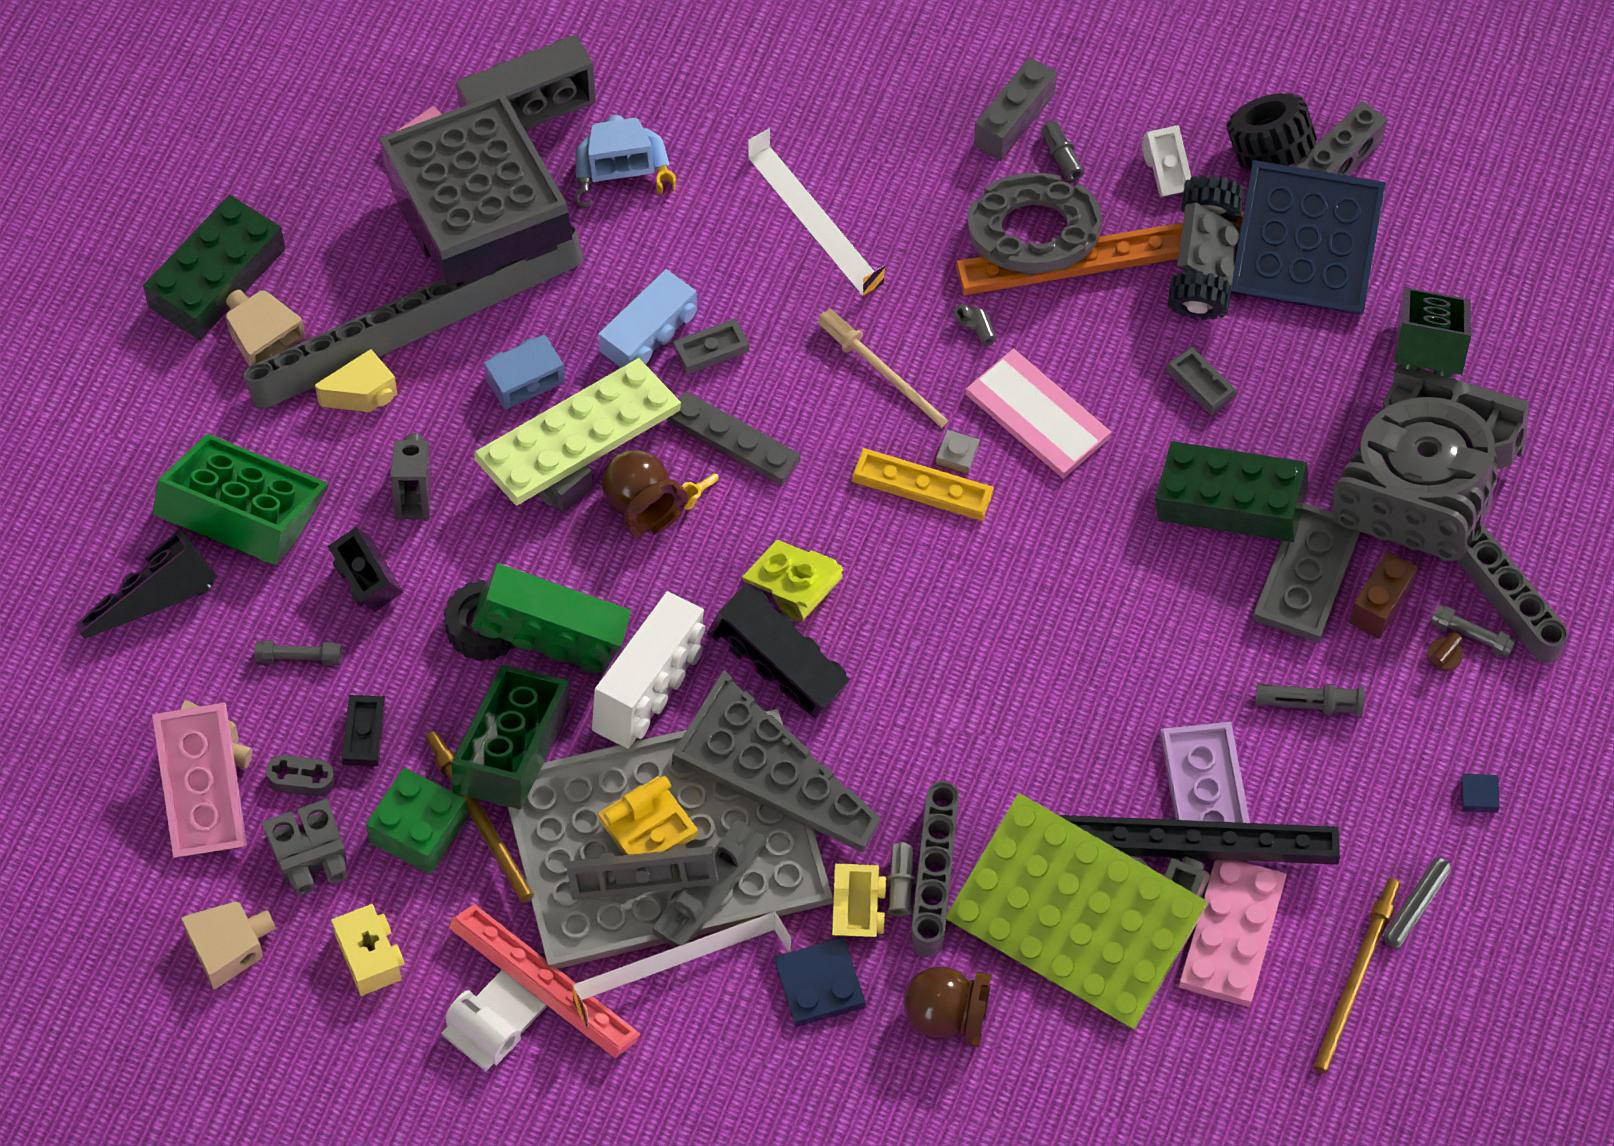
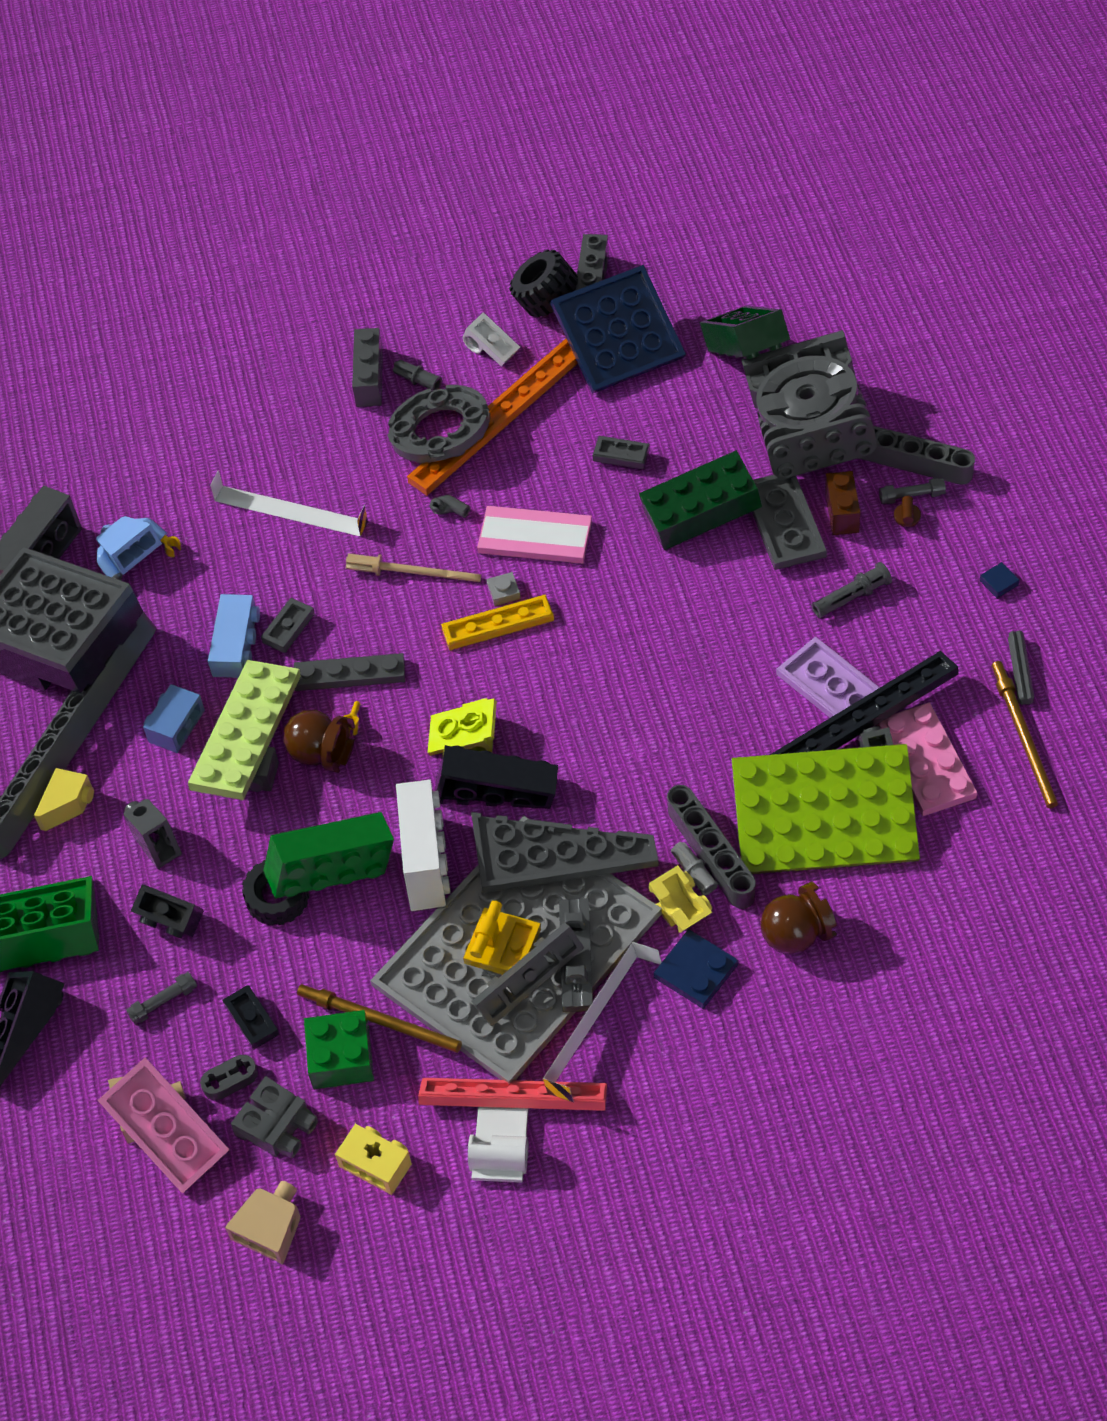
camera: 30 degrees left, 5 degrees down
dark green brick [451,664,570,810] -> none
plate [1167,175,1244,320] -> none

